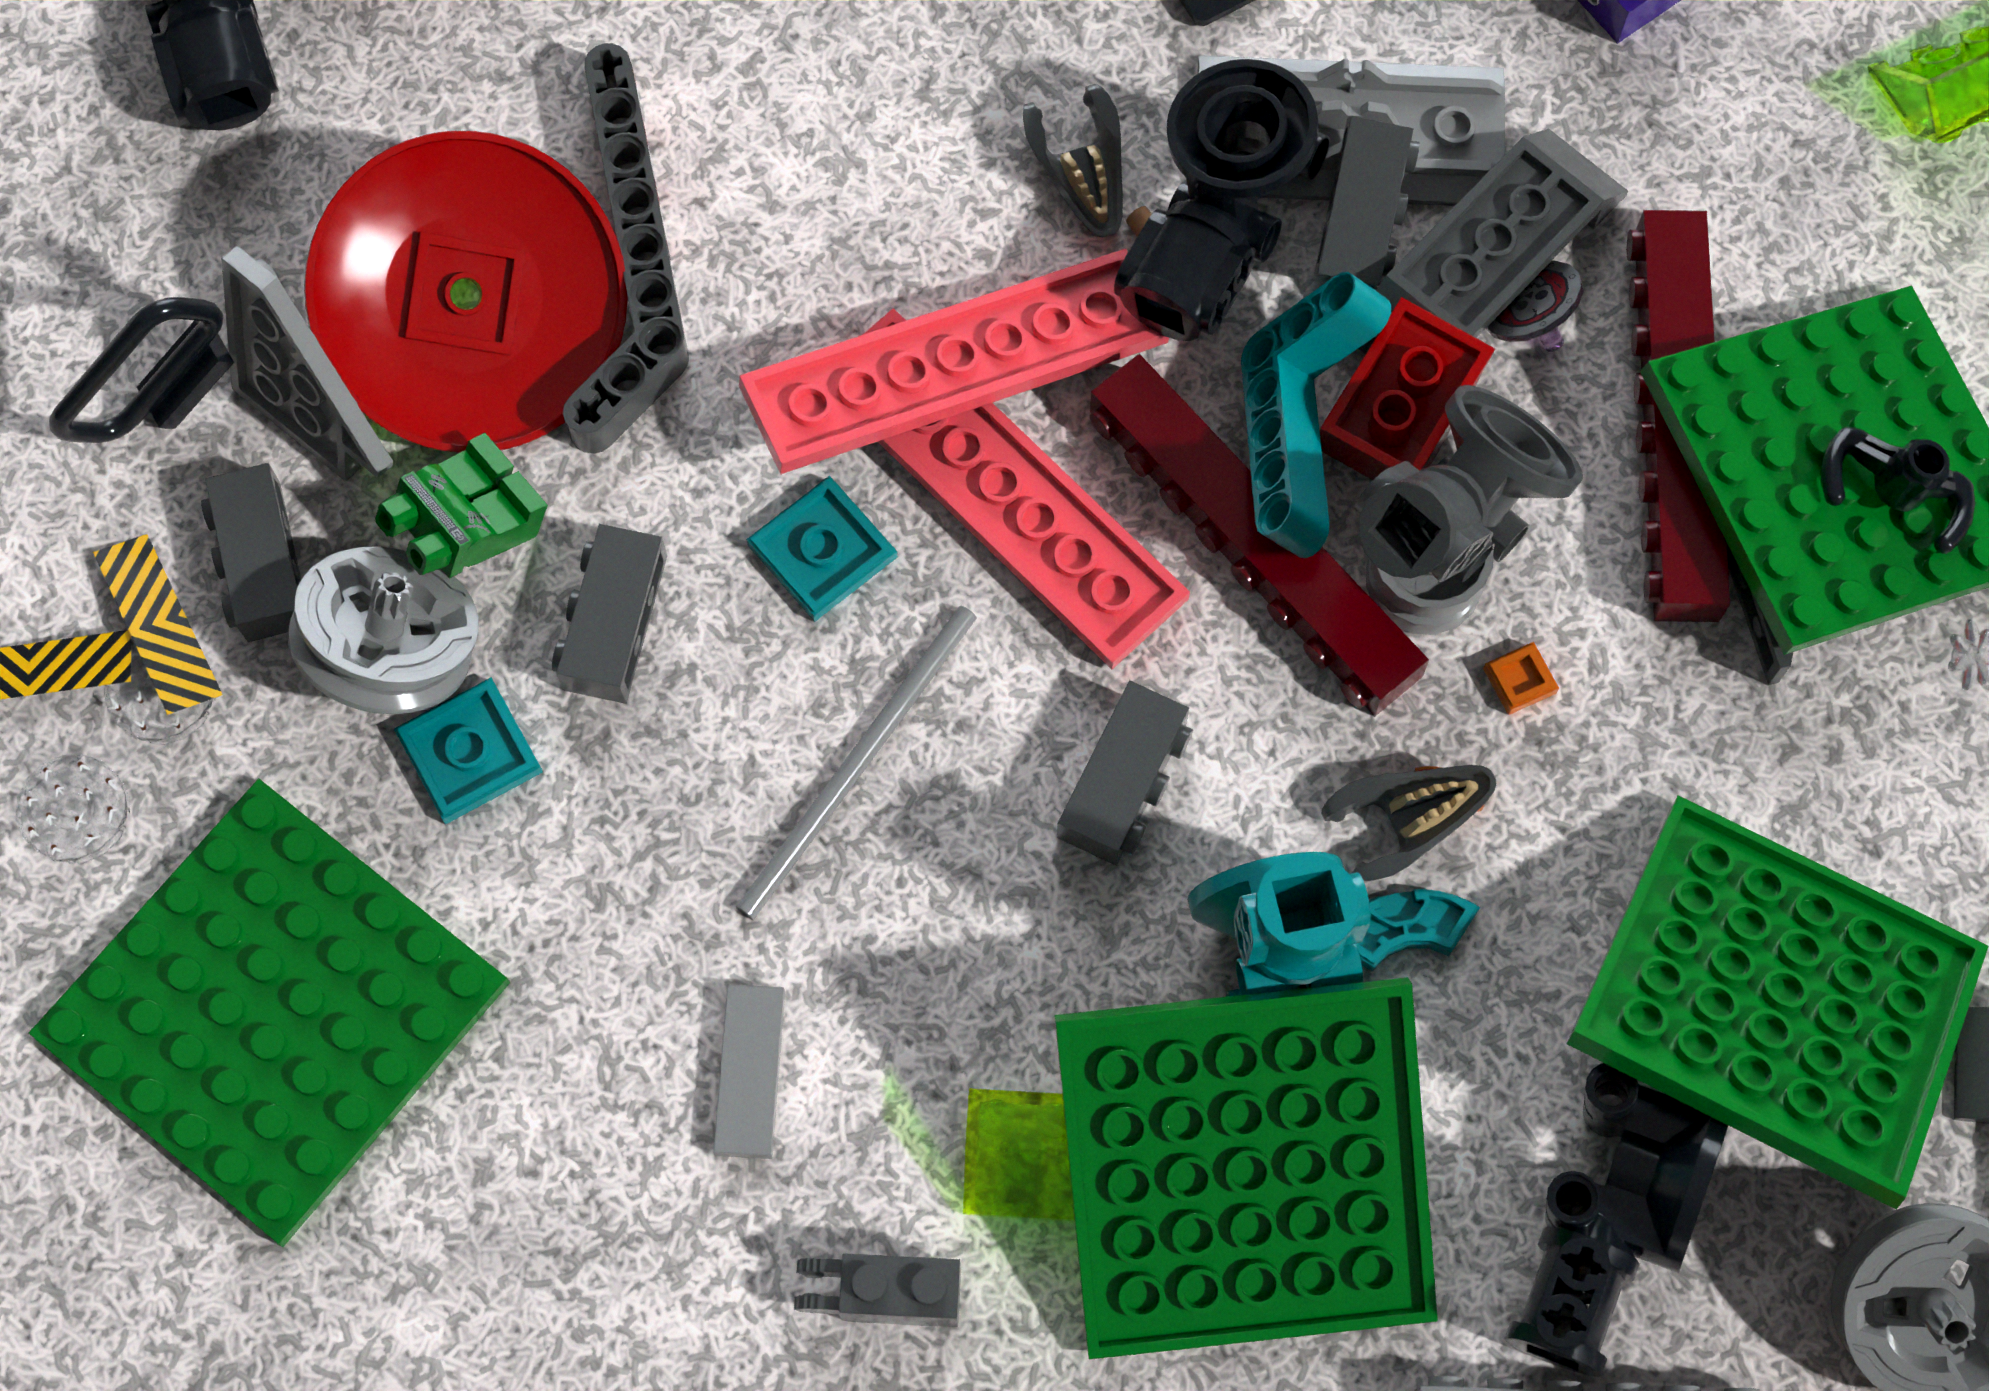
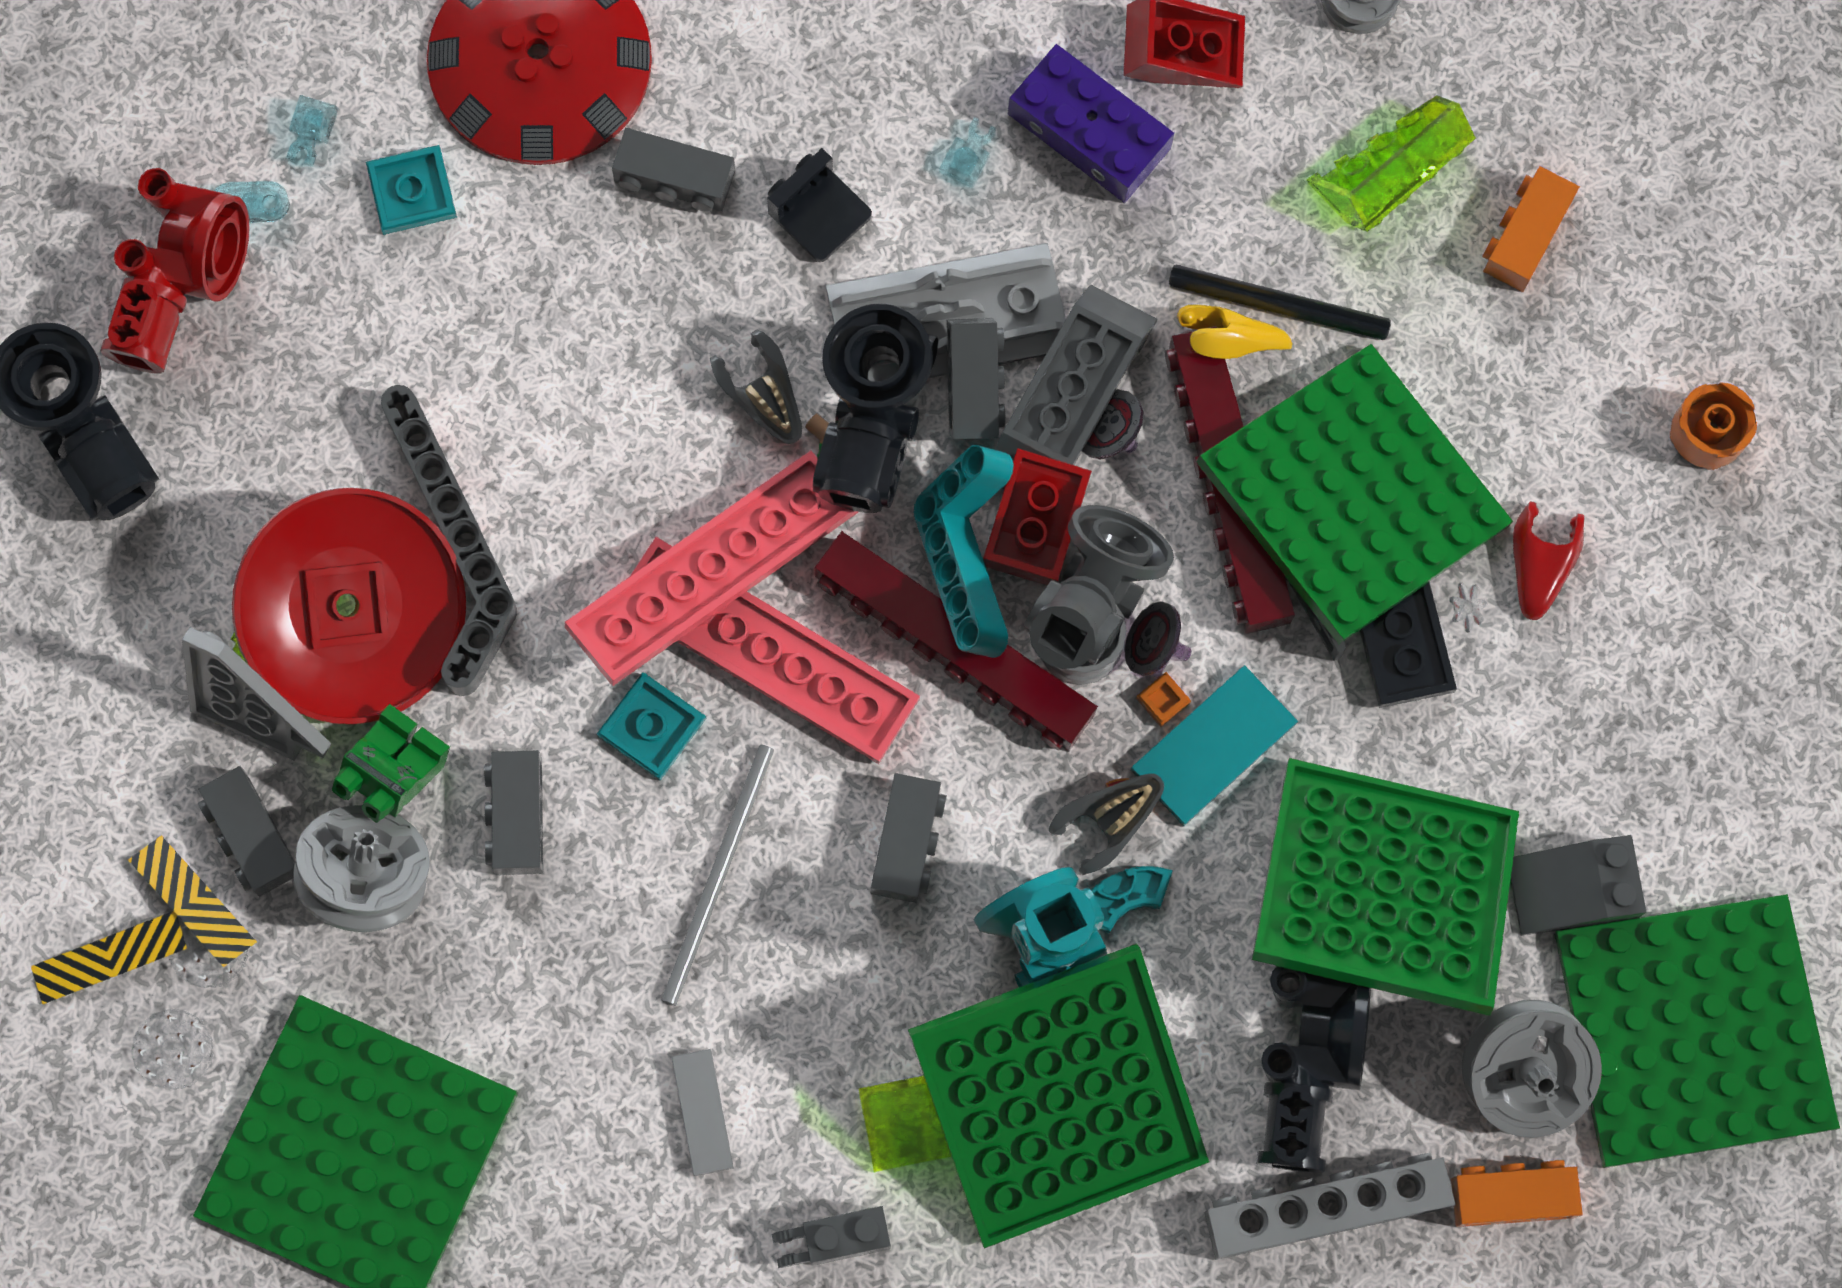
camera: 20 degrees left, 5 degrees up
black bar [49,297,234,443] -> none
teal tile [394,677,543,825] -> none
black piece [1821,427,1975,554] -> none
none -> shield [1124,601,1192,678]
none -> teal tile [1130,665,1298,826]
none -> black axle [1169,264,1391,340]
none -> yellow animal [1177,304,1293,359]
none -> black plate [1360,582,1457,708]

